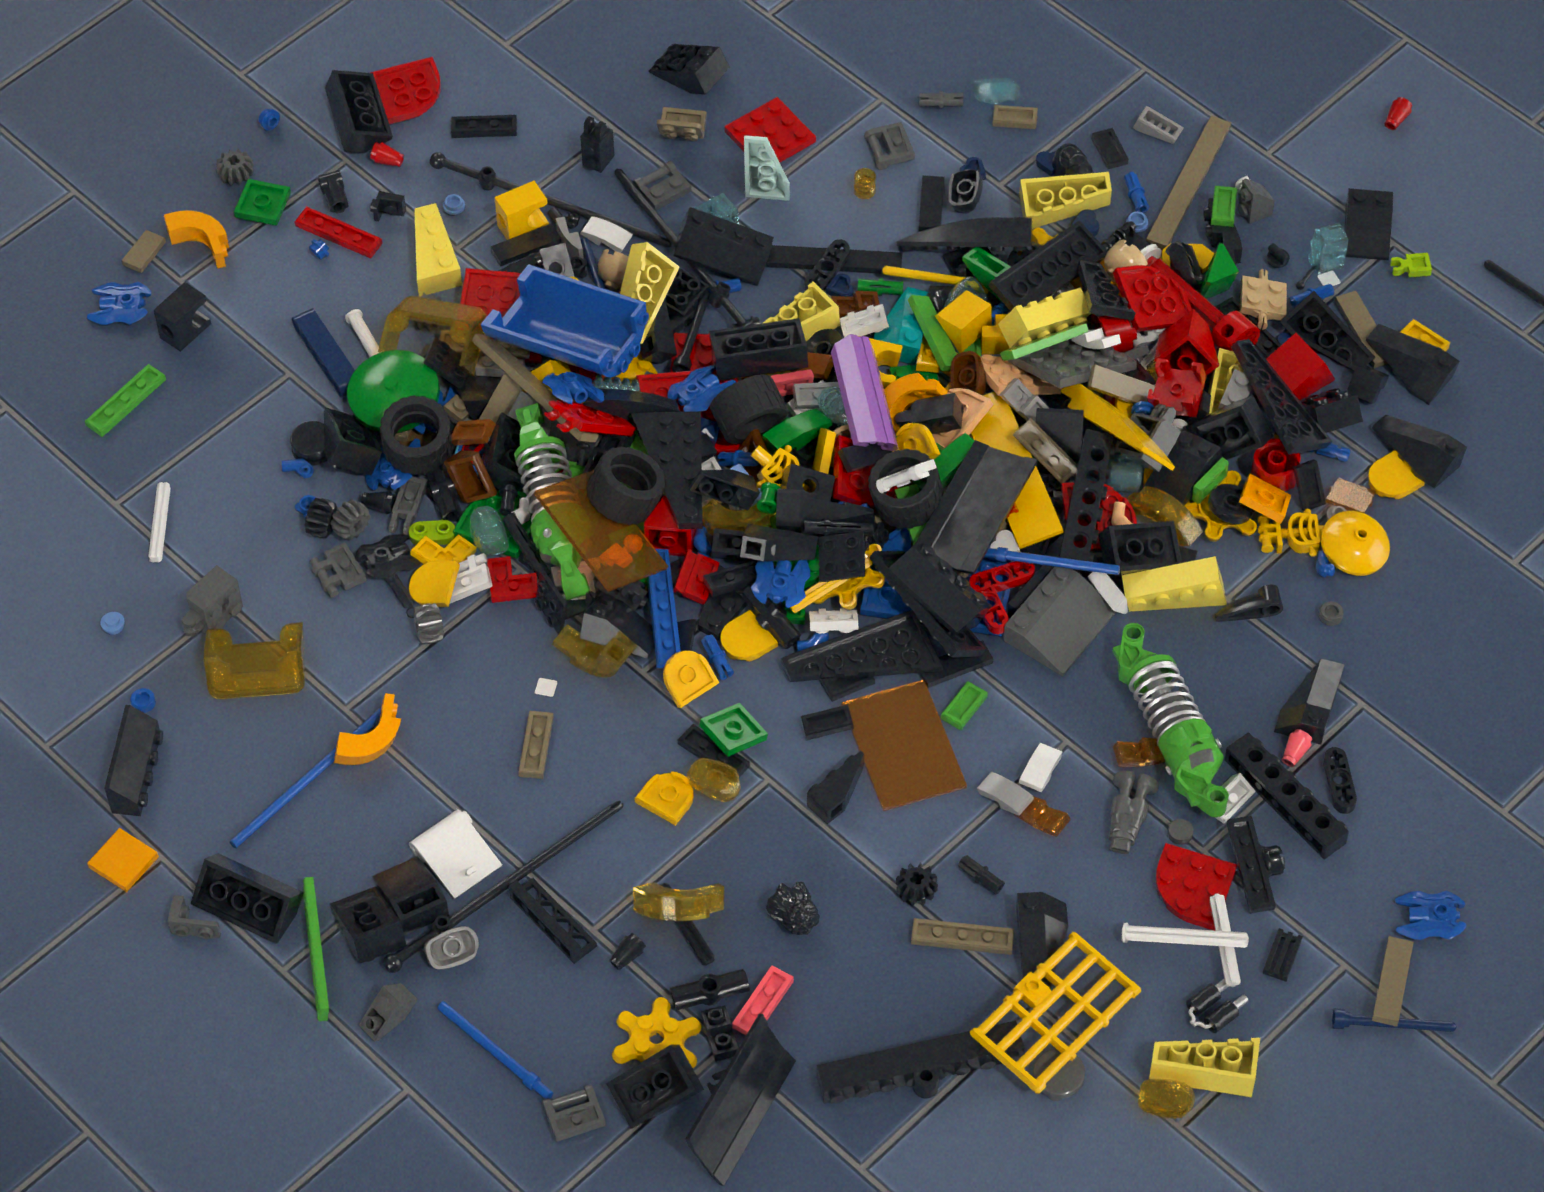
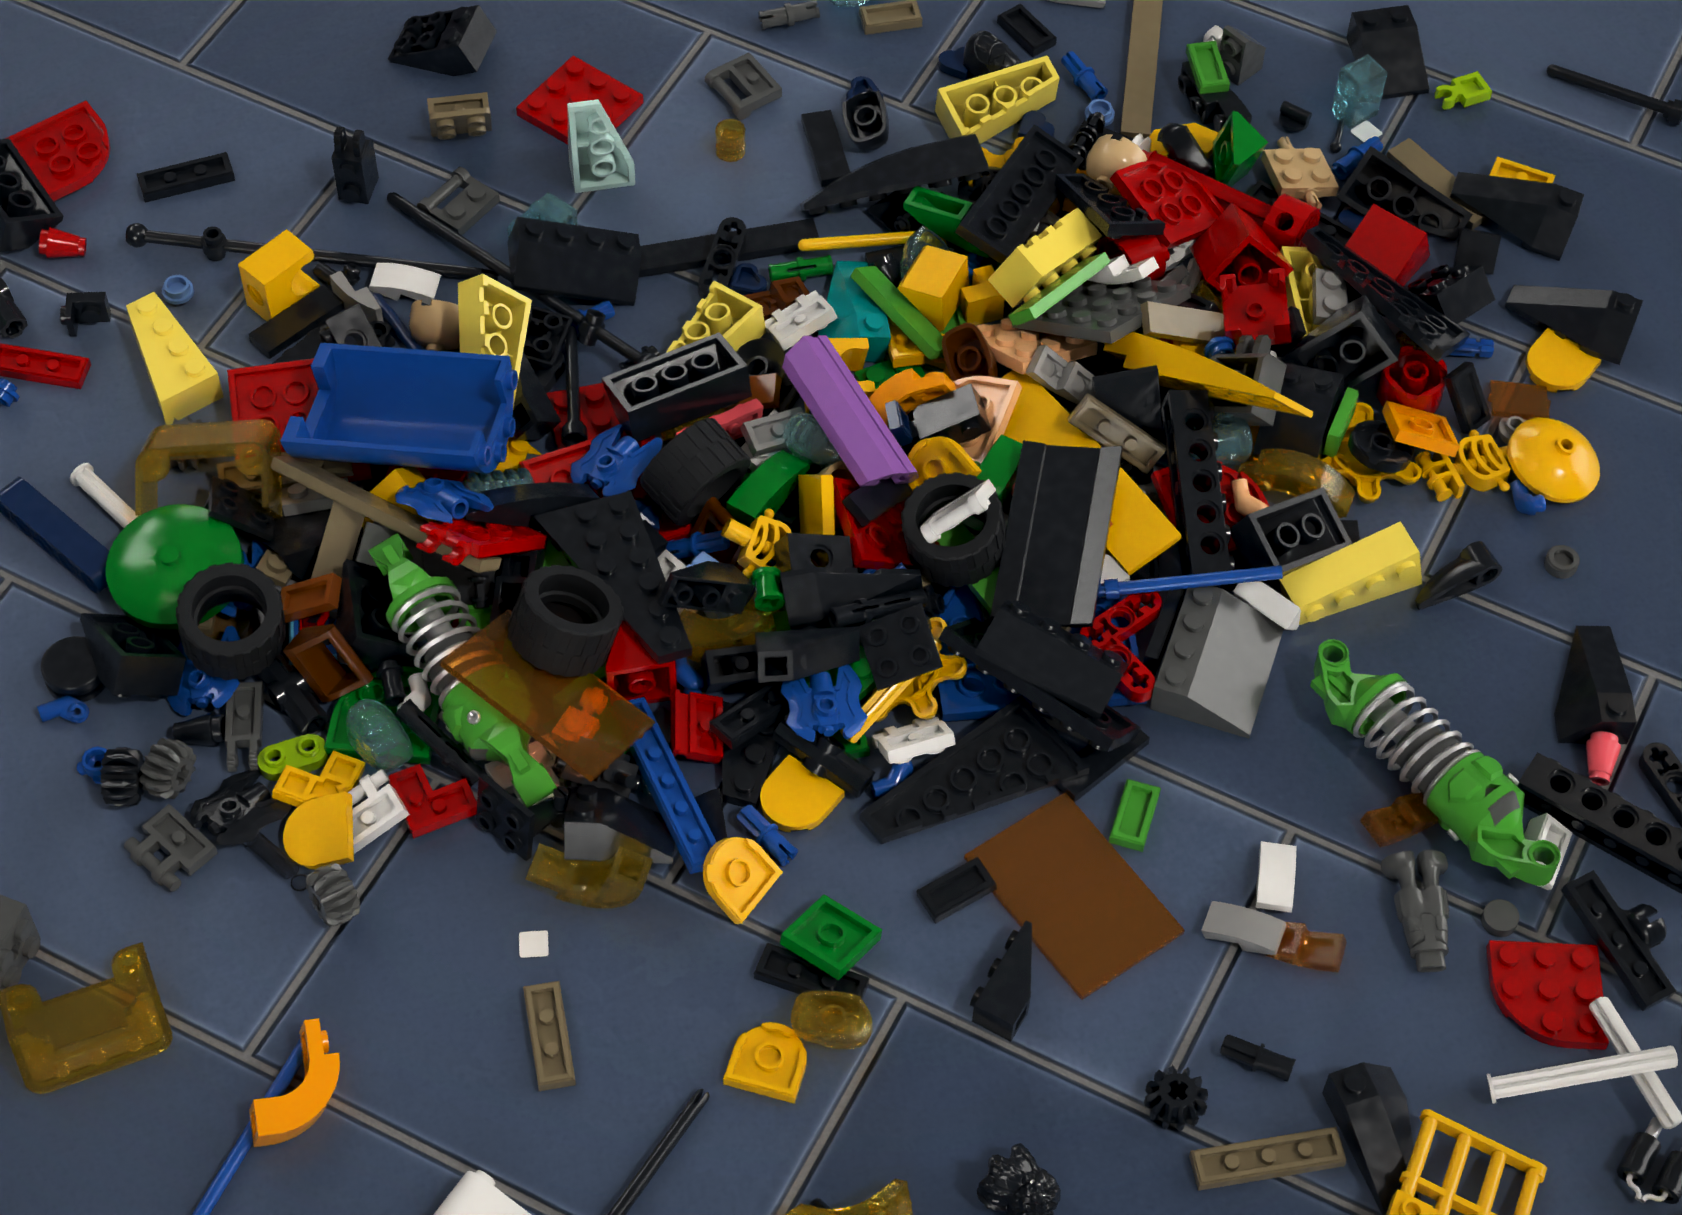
camera: 20 degrees left, 0 degrees up
black tile [821,676,875,702] -> none
none -> dark blue tile [885,400,913,446]

